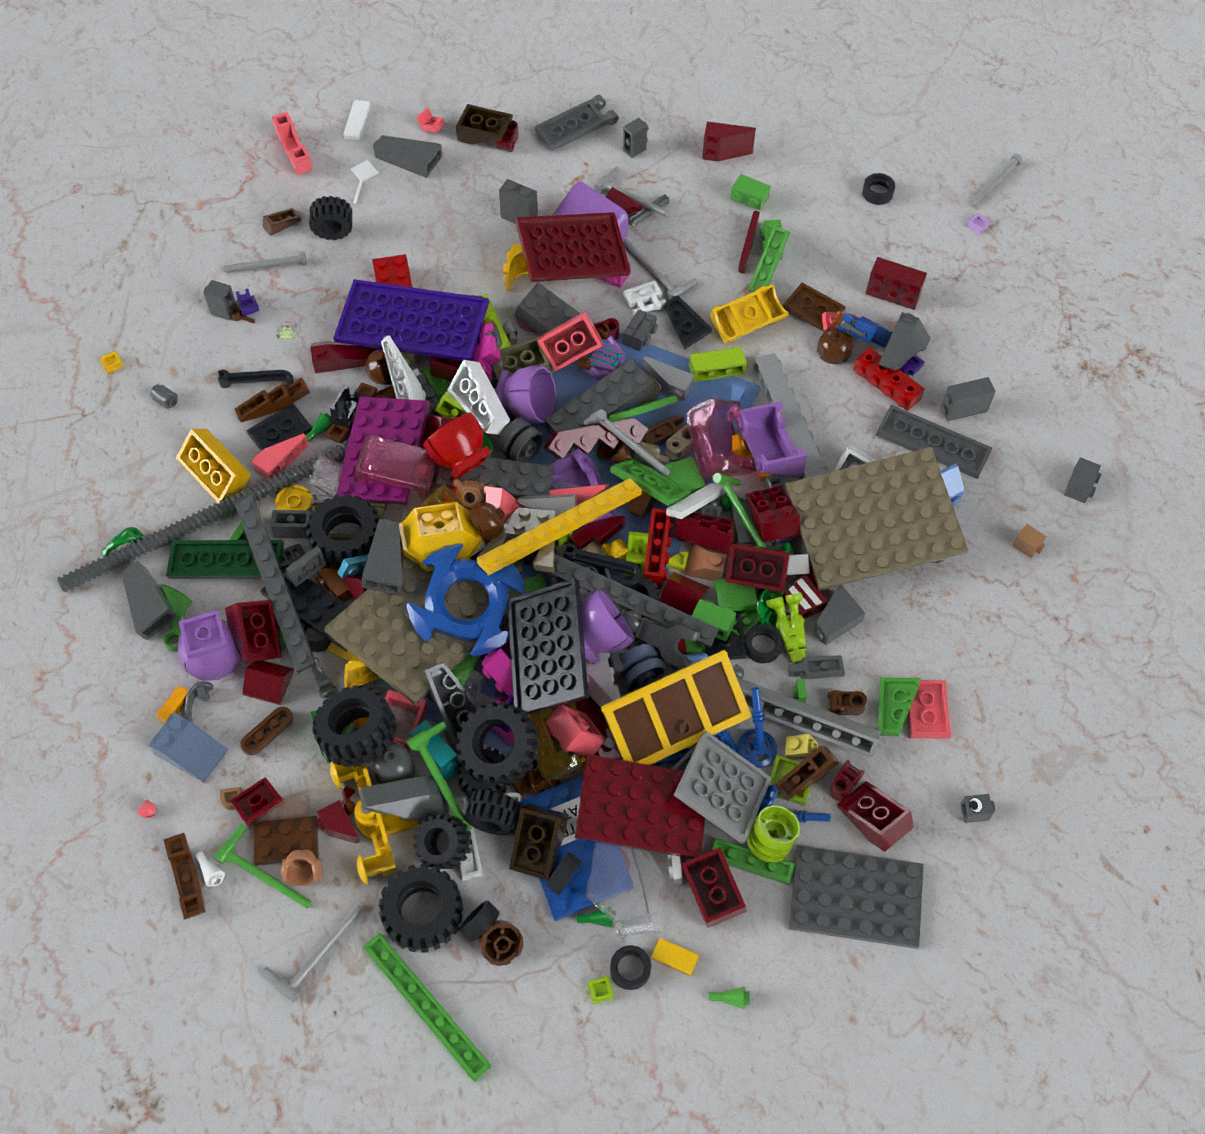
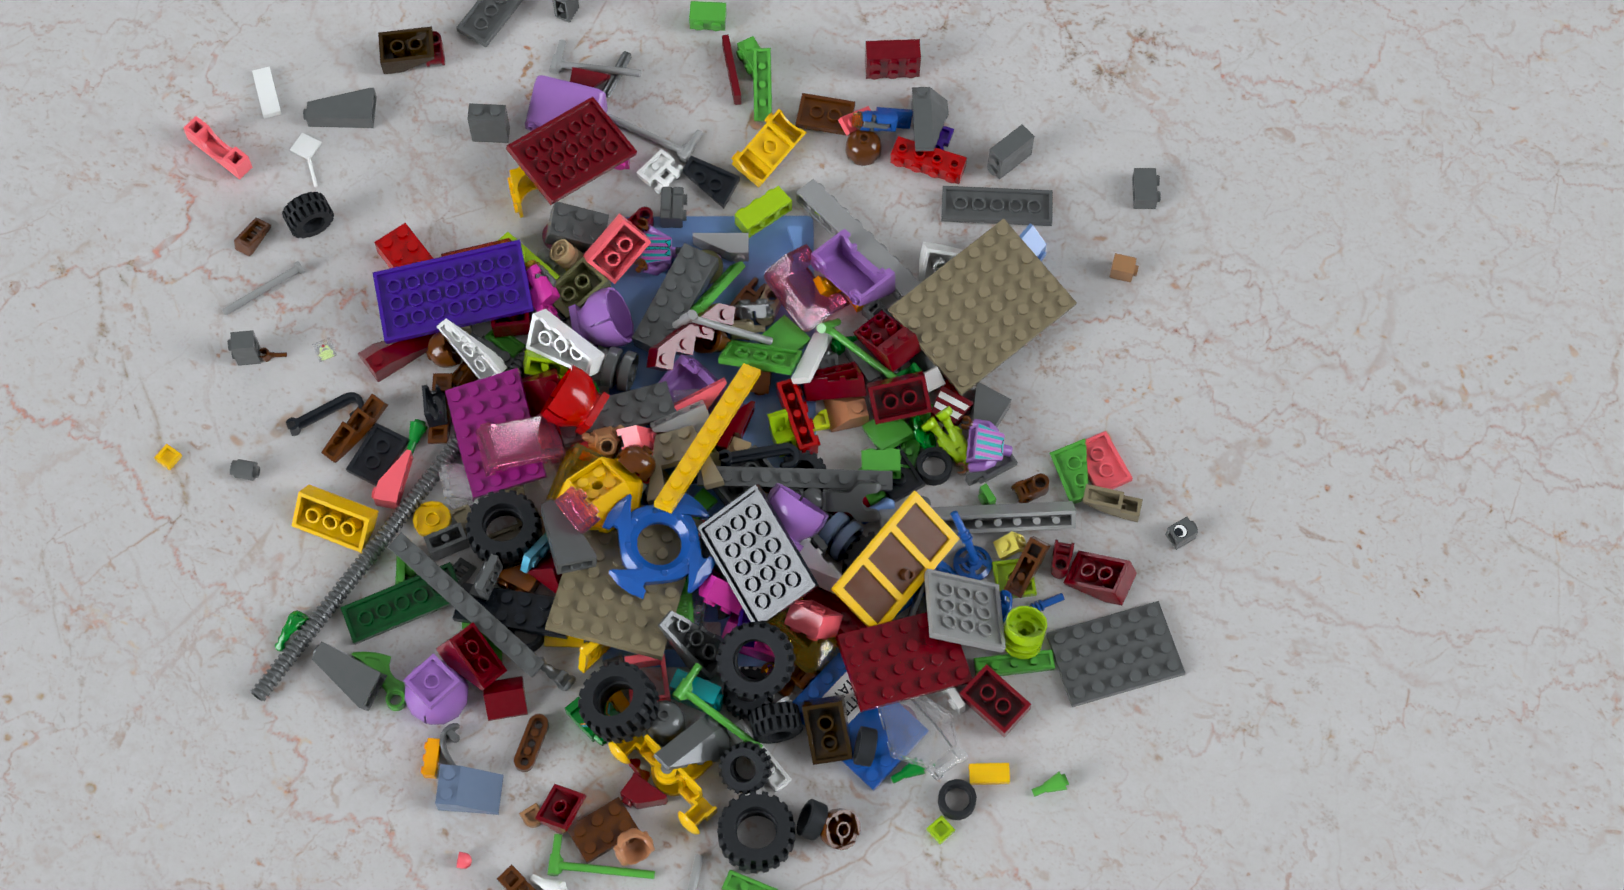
camera: 25 degrees left, 5 degrees up
dark purple plate [235,288,260,316] -> none
coral bracket [417,109,446,133] -> none
yellow rock [601,539,628,560] -> none
dark red slope [660,572,709,616] -> none
none -> tan wheel [549,239,584,271]
none -> clear pink brick [555,486,601,534]
none -> dark grey hinge [734,298,775,319]
none -> medium lavender torso [956,416,1013,475]
none -> dark tan slope [1082,484,1143,522]

